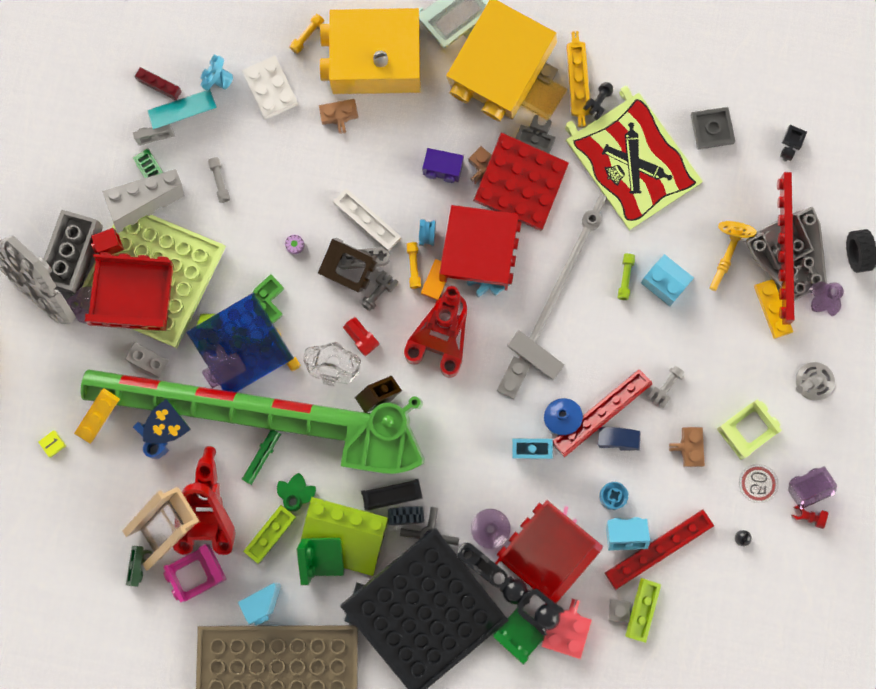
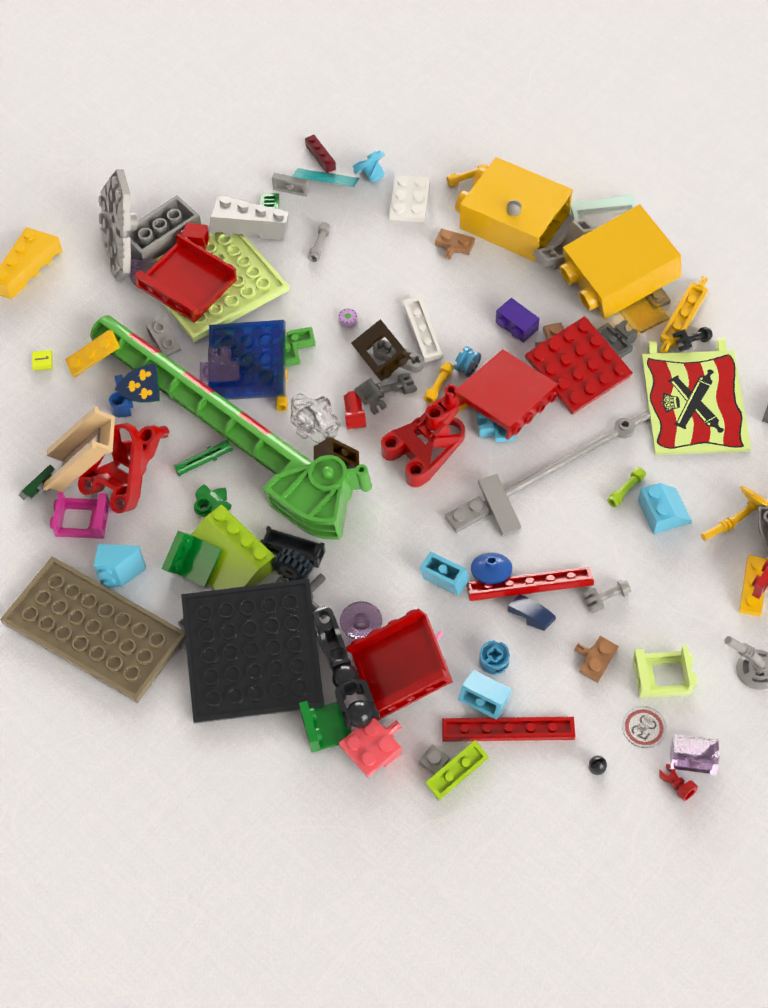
camera: 30 degrees right, 20 degrees down
lime plate [243,505,297,564] -> none
none -> dark grey plate [354,378,387,415]
none -> light grey arch [533,219,595,270]

